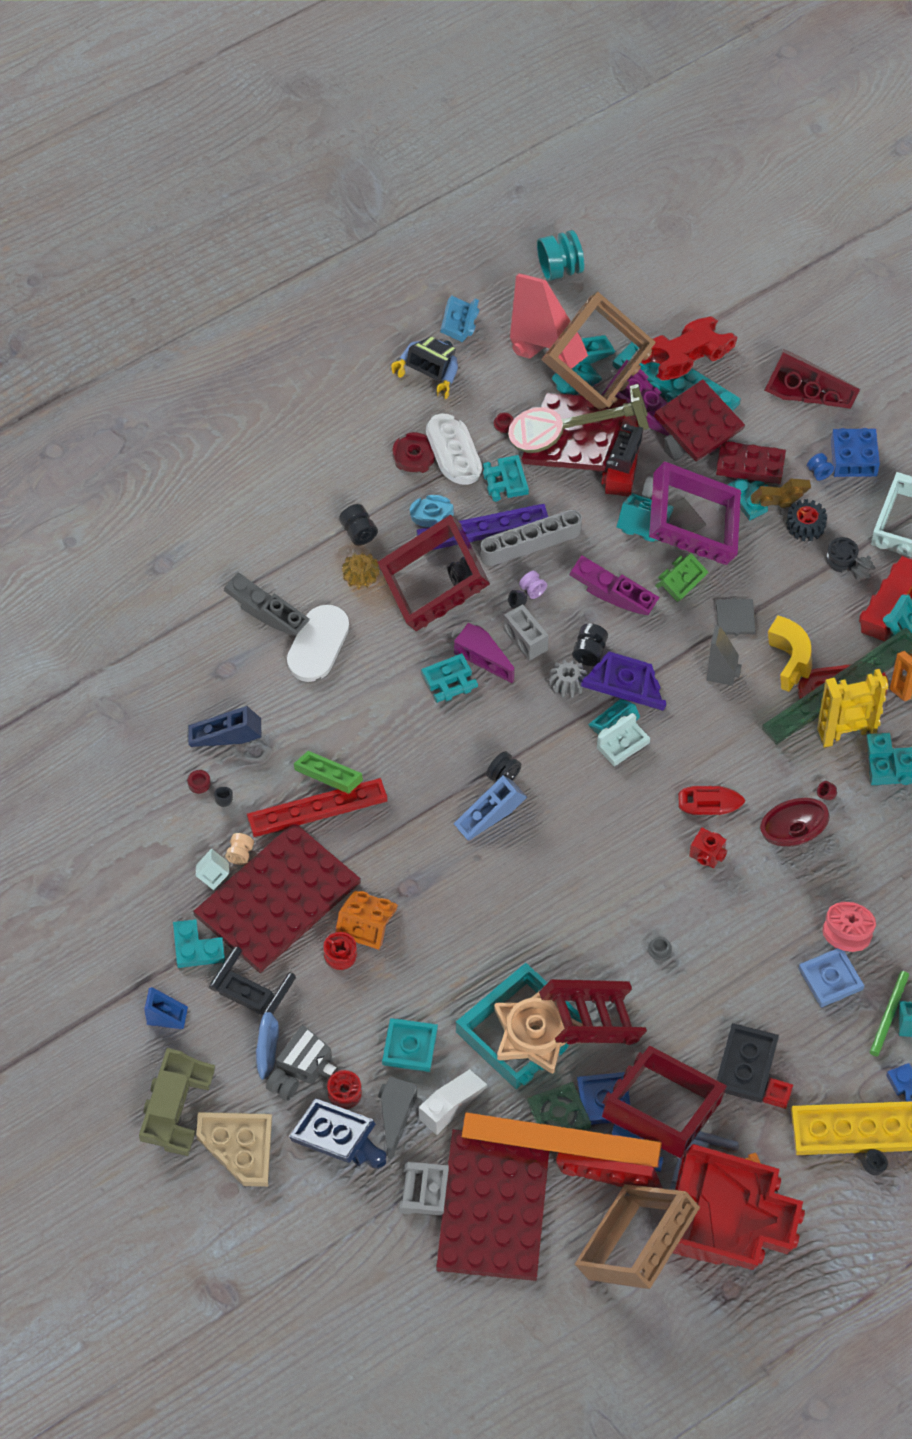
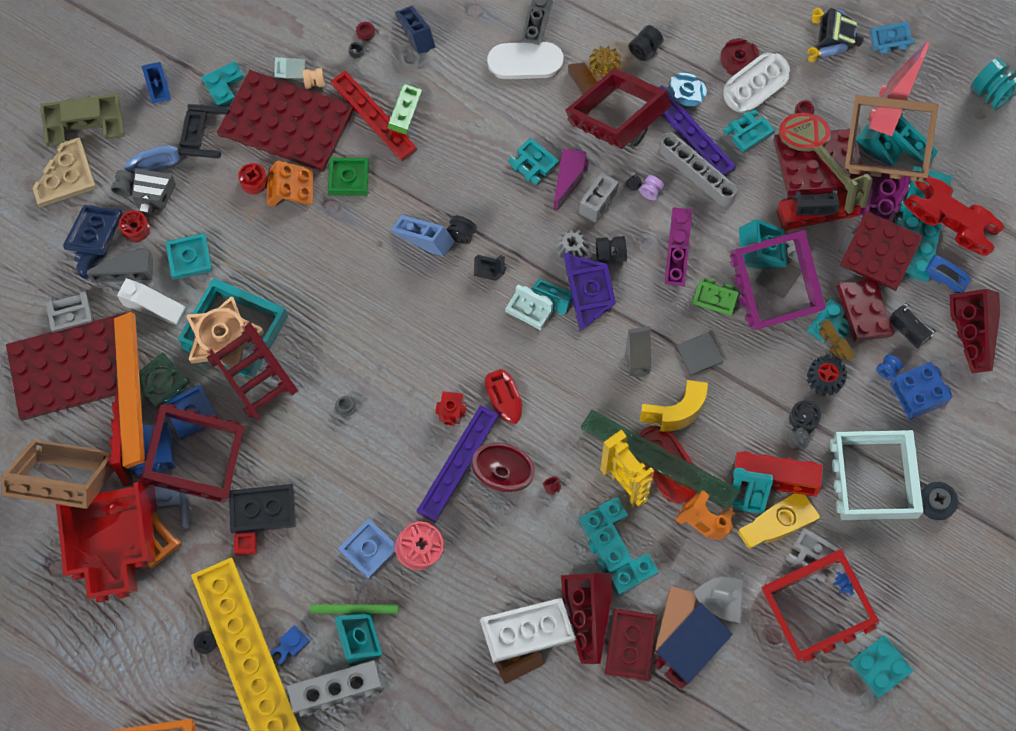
camera: 70 degrees right, 10 degrees up
none -> green tile [328,158,370,196]
none -> dark purple plate [417,405,499,523]
none -> black bracket [474,255,506,281]
none -> reddish brown slope [568,63,597,94]
none -> black hinge [889,302,936,349]
none -> blue slope [925,255,971,294]

